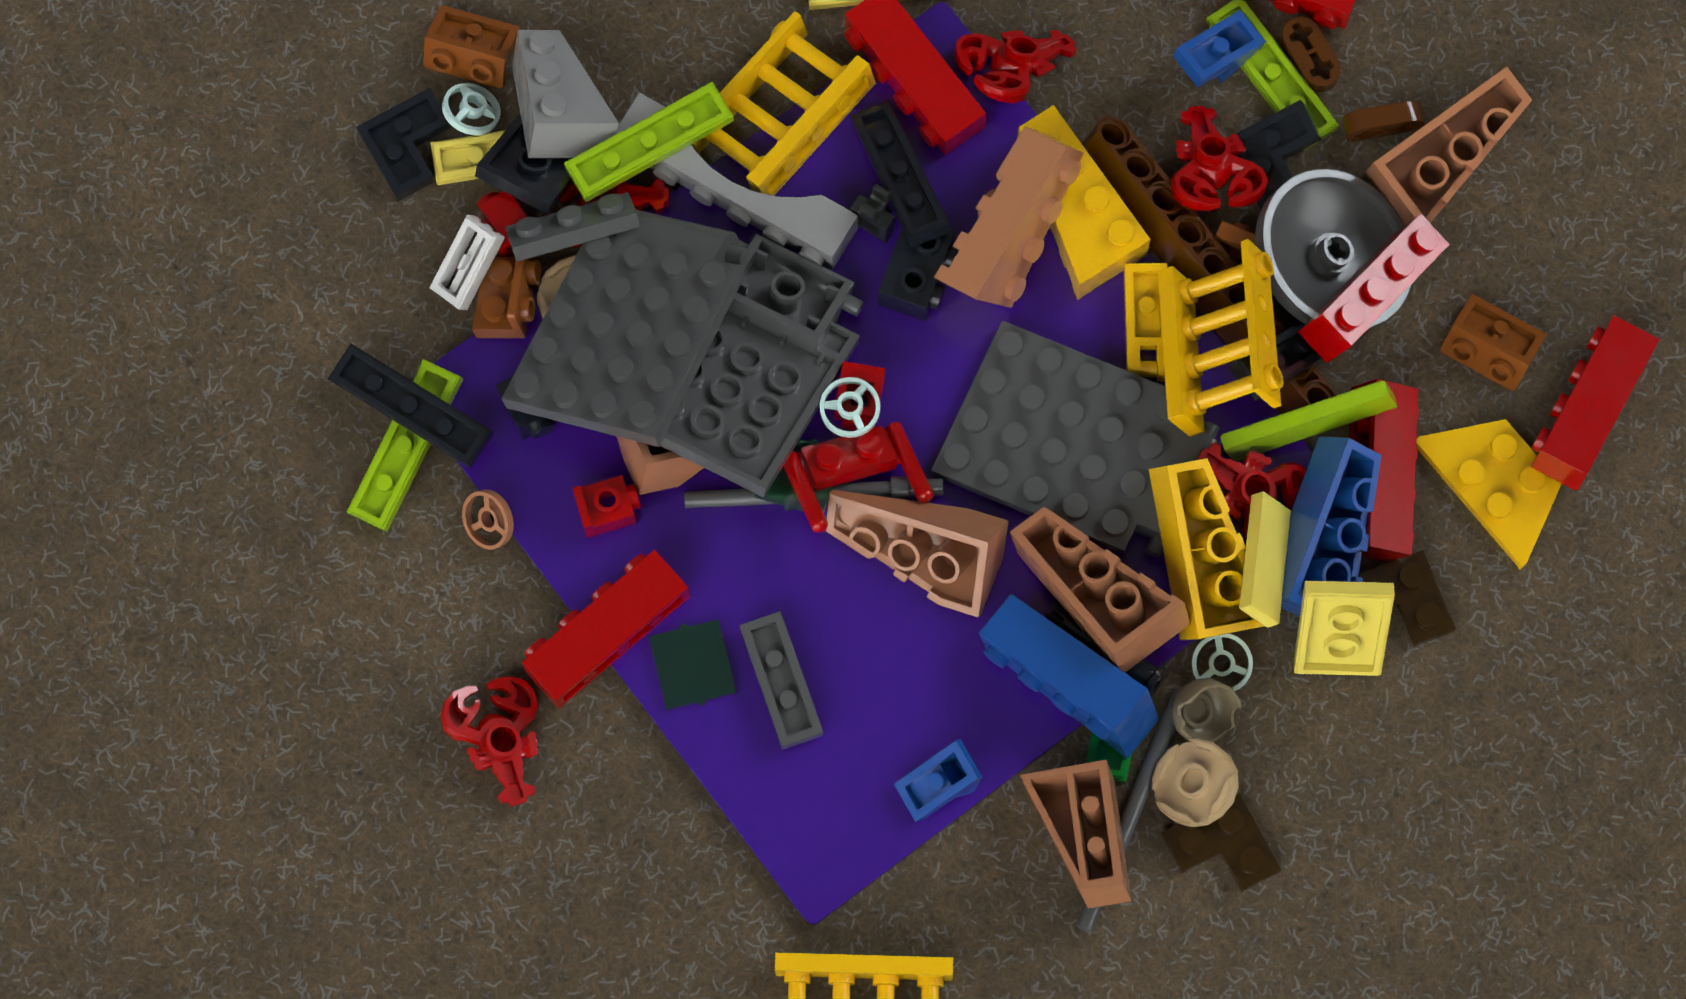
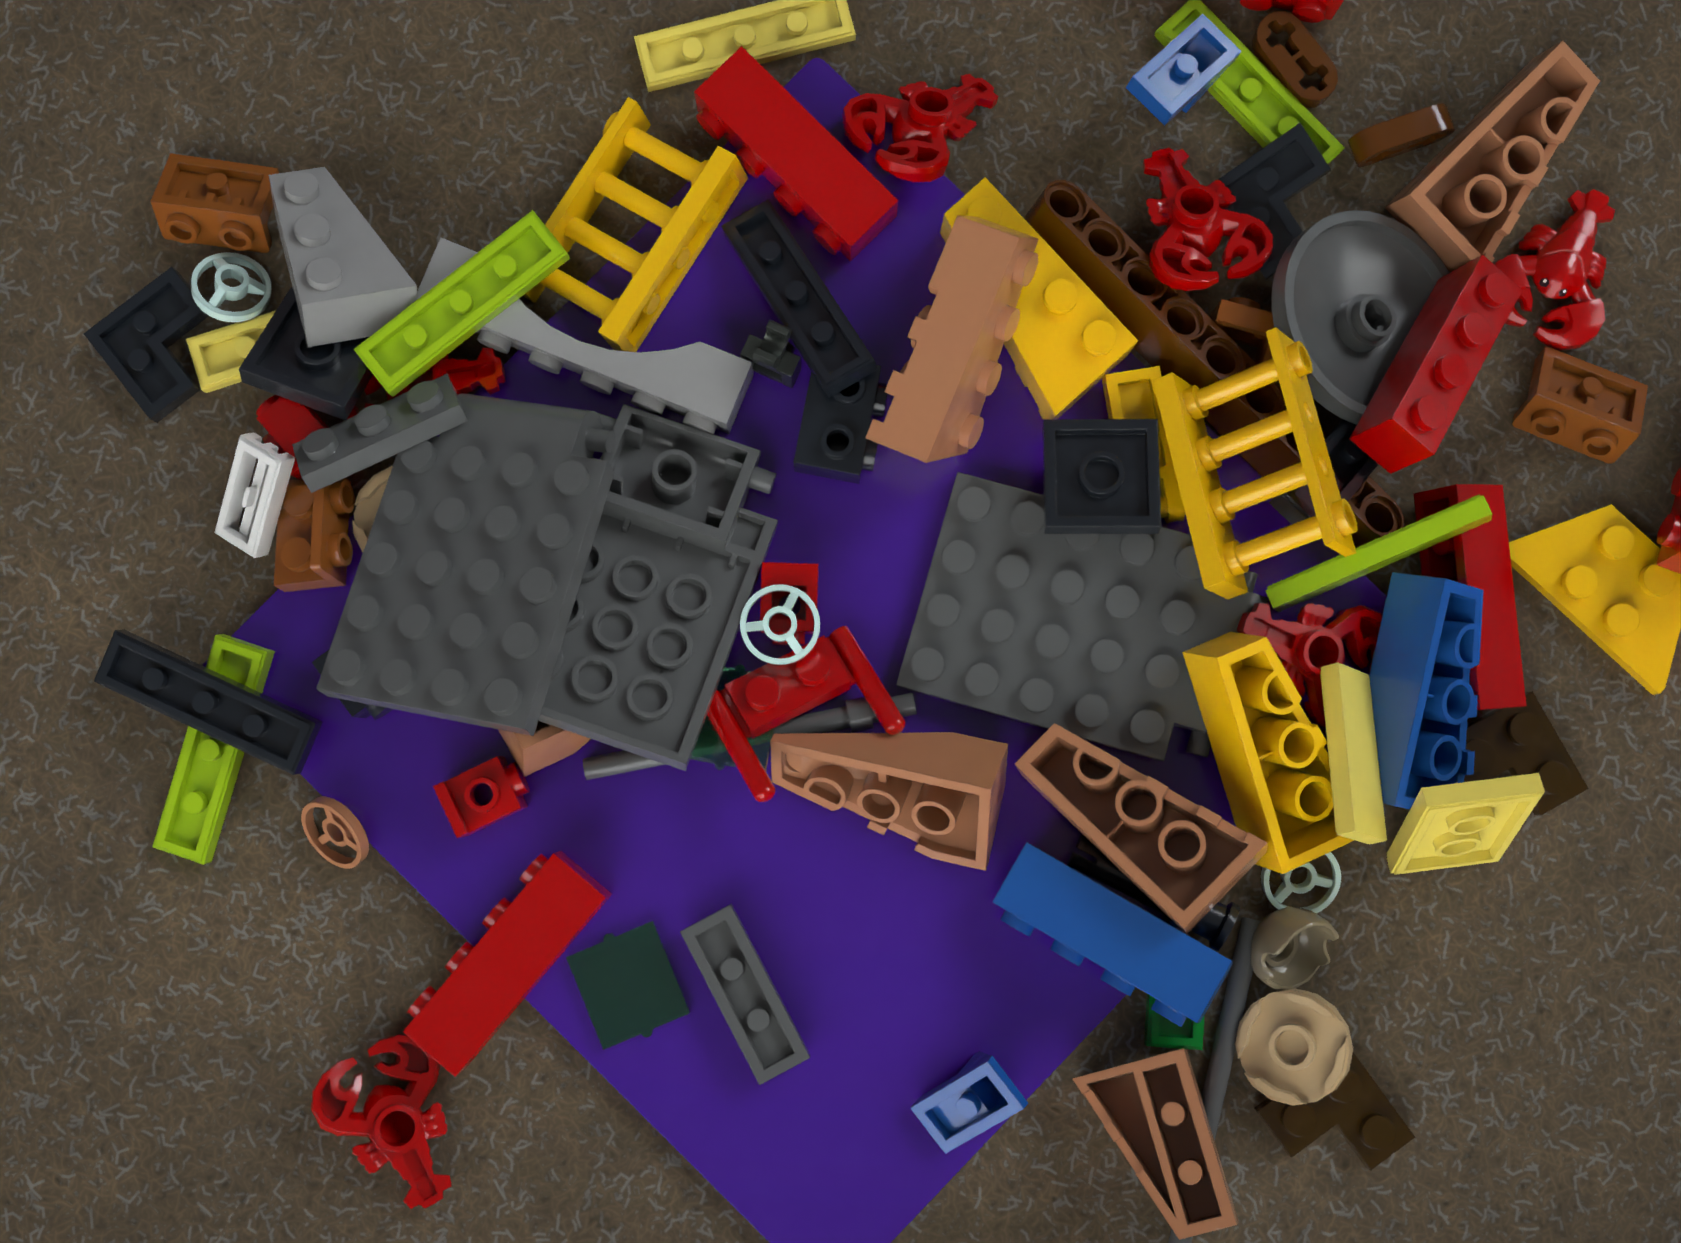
camera: 15 degrees left, 10 degrees up
none -> black plate [1042,419,1161,534]
none -> red animal [1493,189,1615,351]

